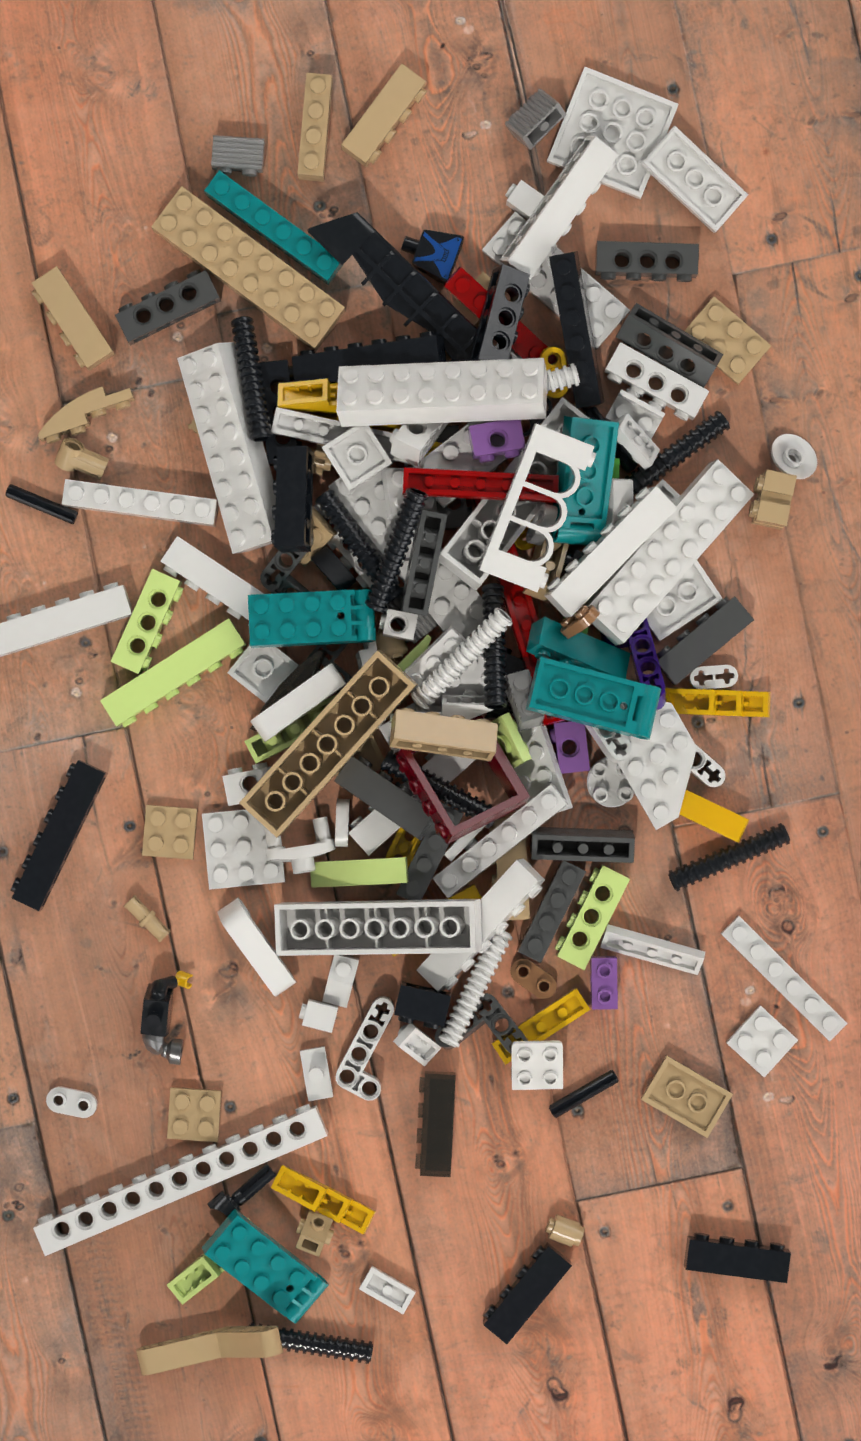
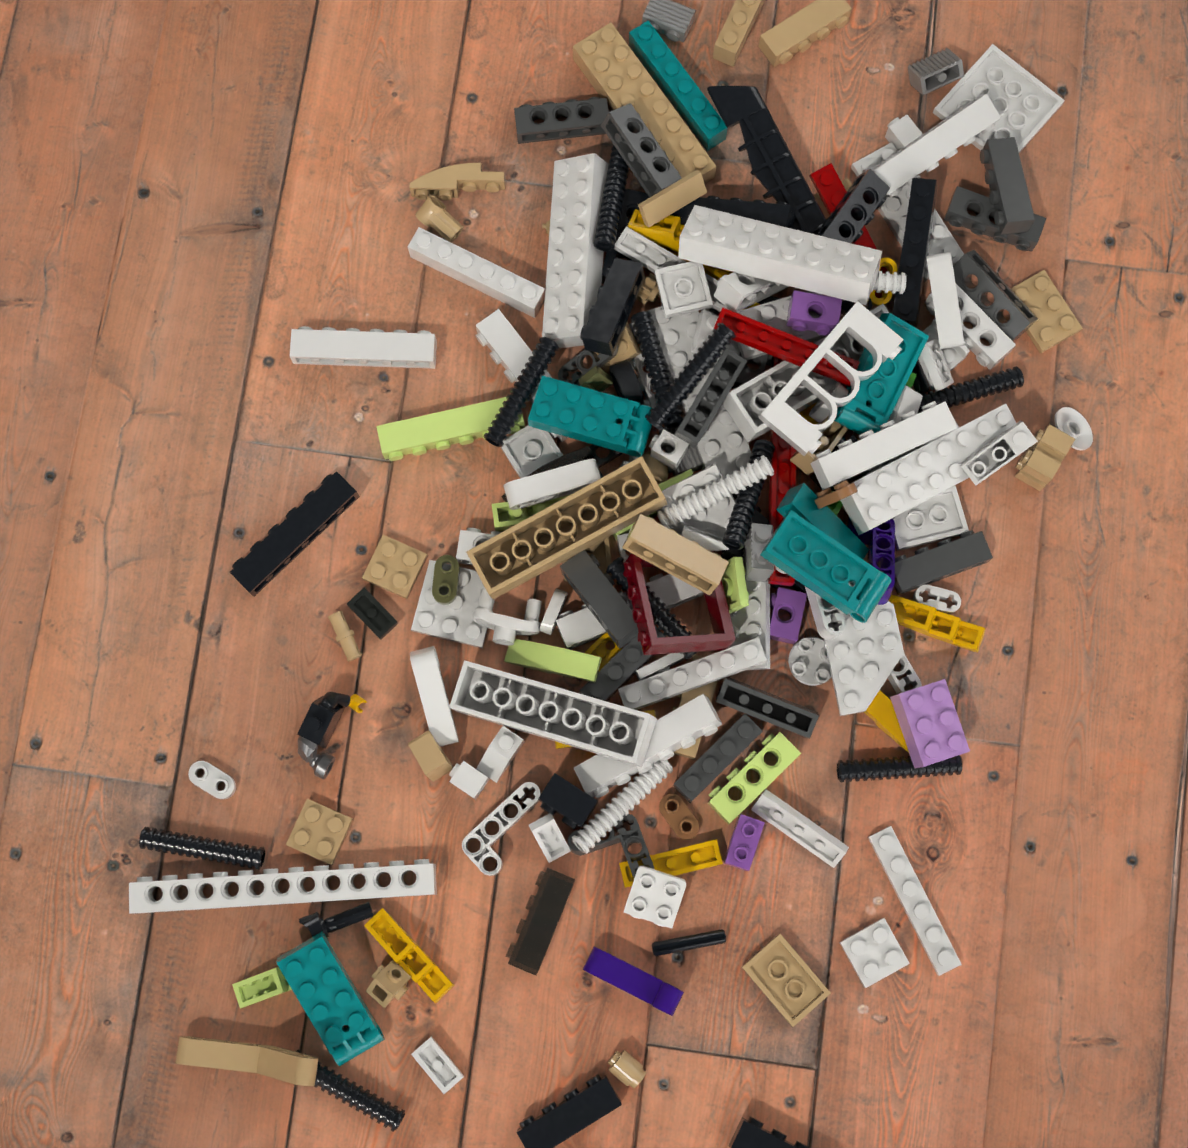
camera: 20 degrees right, 10 degrees down
black axle [5,484,78,524] -> none
tan brick [32,266,115,371] -> none
yellowish green brick [111,569,184,675] -> none
white tile [300,1046,334,1101] -> none
torso [401,230,464,284] -> none
white tile [640,126,748,233] -> none
none -> black piece [139,827,265,870]
none -> pearl dark grey plate [347,587,398,640]
none -> tan slope [408,730,453,782]
none -> olive plate [432,555,460,605]
none -> black piece [484,337,559,447]
none -> olive plate [578,366,613,392]
none -> dark purple beam [583,946,684,1016]
none -> dark grey brick [601,103,682,198]
none -> tan tile [638,170,707,227]
none -> lavender brick [890,679,970,768]
none -> white beam [926,252,965,350]
none -> white slope [961,420,1038,486]
none -> dark grey brick [980,137,1035,234]

